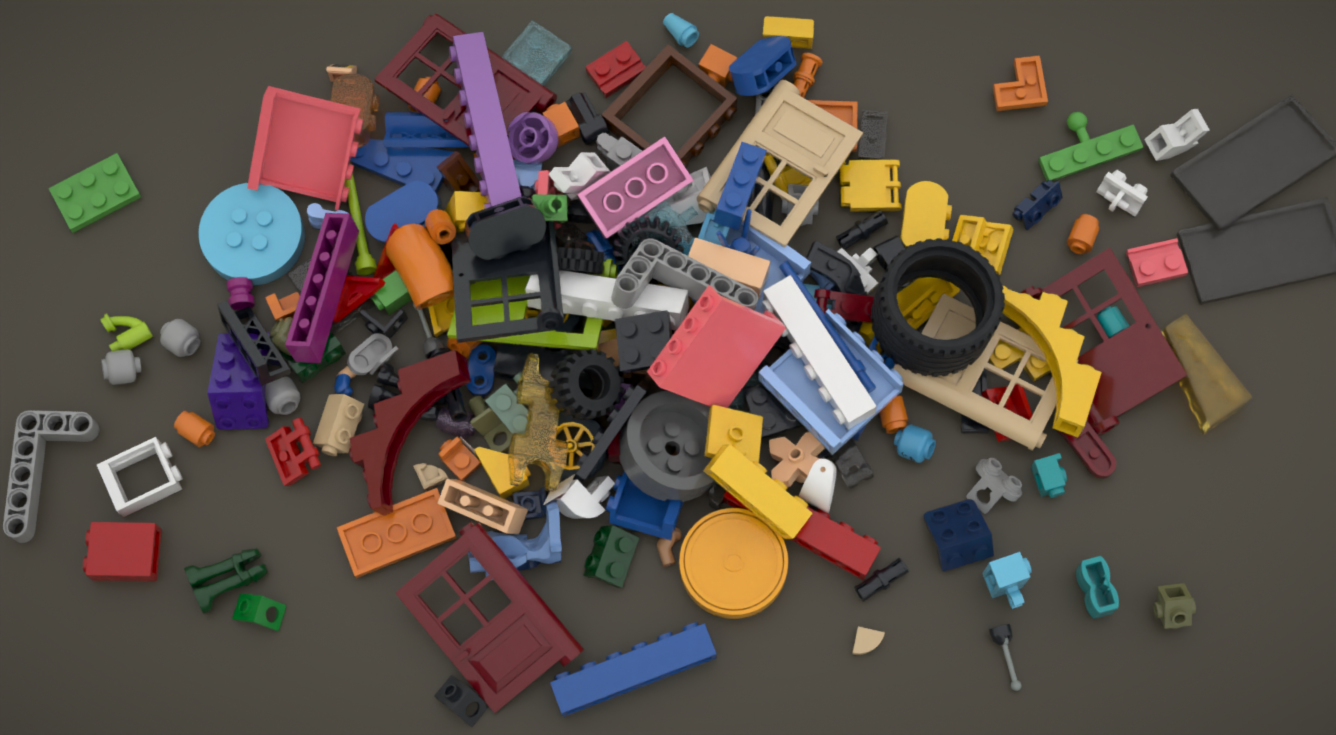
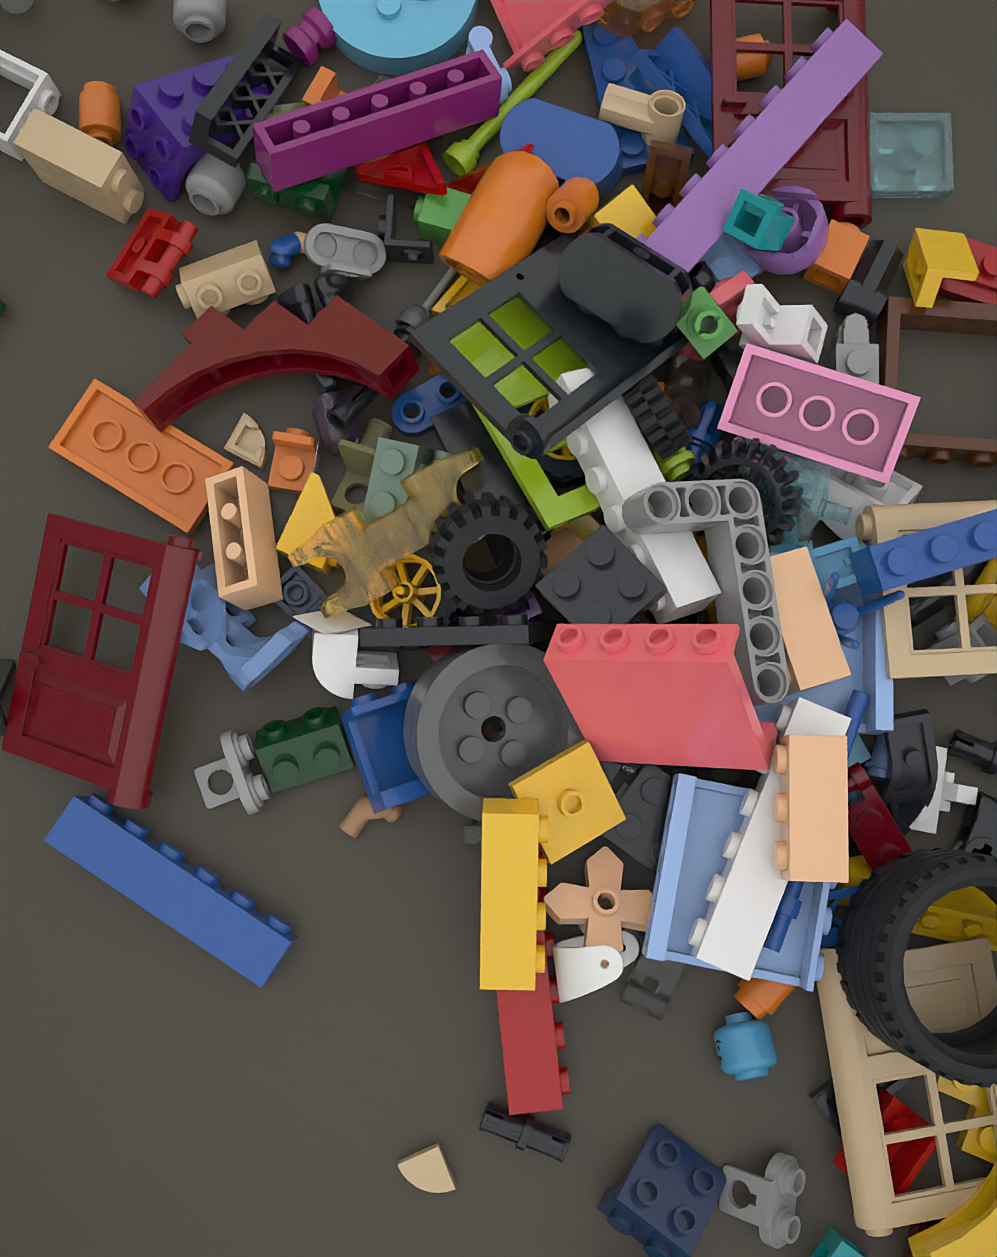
camera: 55 degrees right, 10 degrees up
light orange brick [679,508,788,619] -> none
none -> tan brick [13,107,145,225]
none -> light grey bracket [194,730,270,815]
none -> tan piece [598,83,686,146]
none -> teal brick [722,188,795,251]
none -> light nougat brick [773,734,849,883]
none -> yellow panel [903,228,979,308]

